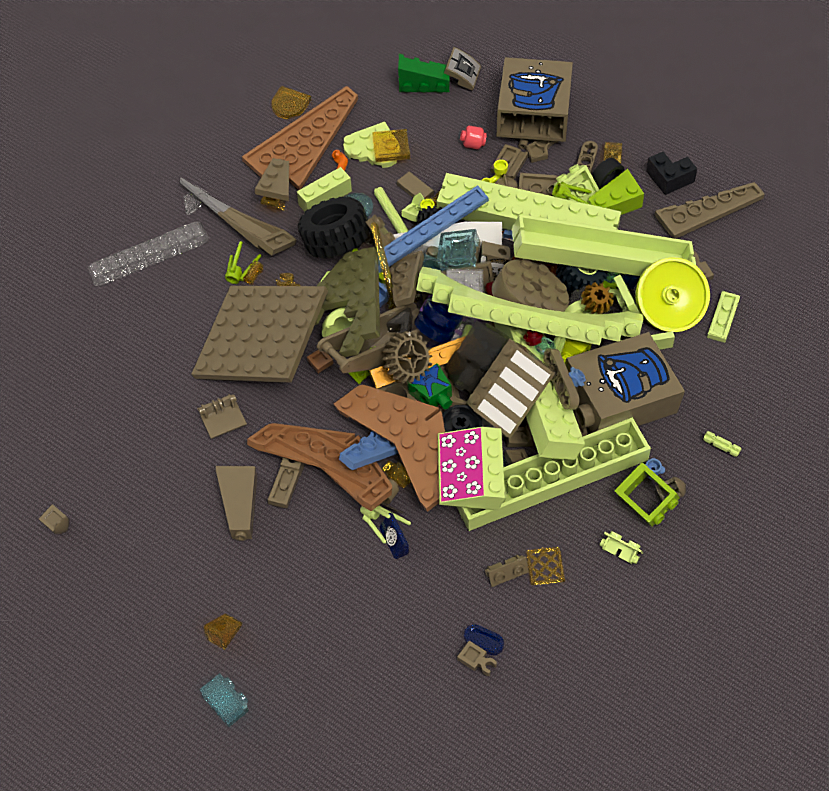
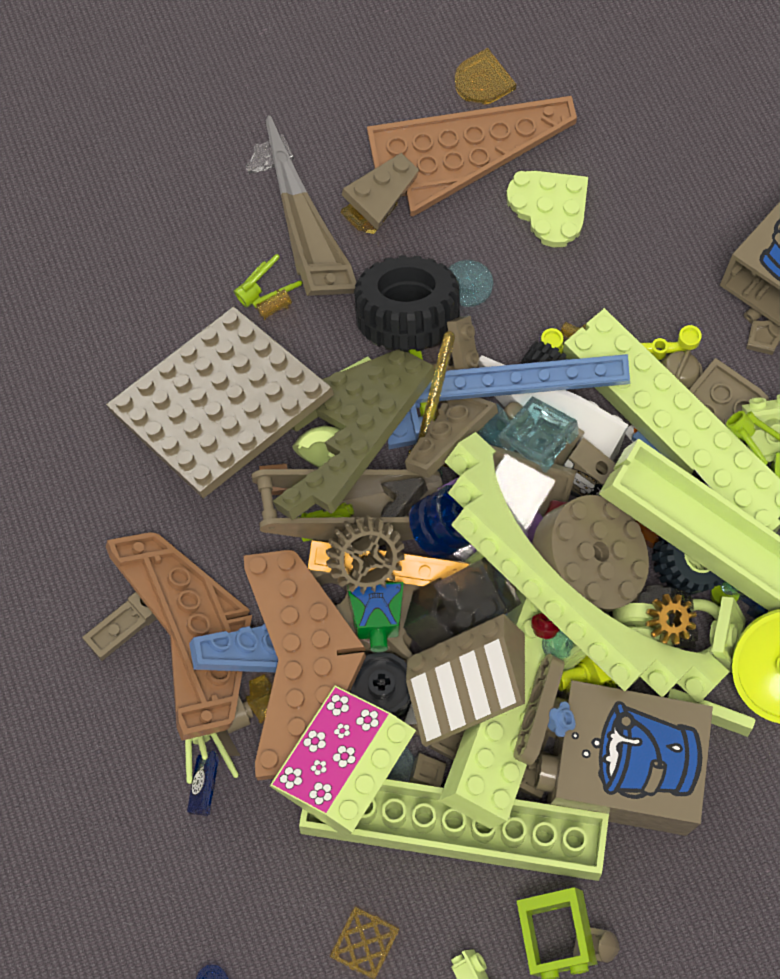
camera: 30 degrees right, 10 degrees up
clear beam [87,221,209,286] -> none
dark tan hinge [197,394,247,439] -> none
dark tan slope [216,466,257,541] -> none
clear yellow bar [276,273,301,286] -> none
yellowish green brick [297,167,352,212] -> none
orange arm [332,150,348,171] -> none
clear yellow tile [372,129,410,162] -> none
yellowish green axle [374,187,409,233] -> none
dark tan tile [397,172,434,199] -> none
green wedge [398,54,450,92] -> none
yellowish green plate [401,193,424,222] -> none
slope [444,47,481,91] -> none
coral head [460,125,487,150] -> none
dark tan hinge [485,555,529,587] -> none
dark tan plate [491,144,528,179] -> none
medium blue plate [645,458,665,480] -> none
yellowish green axle [703,431,741,456] -> none

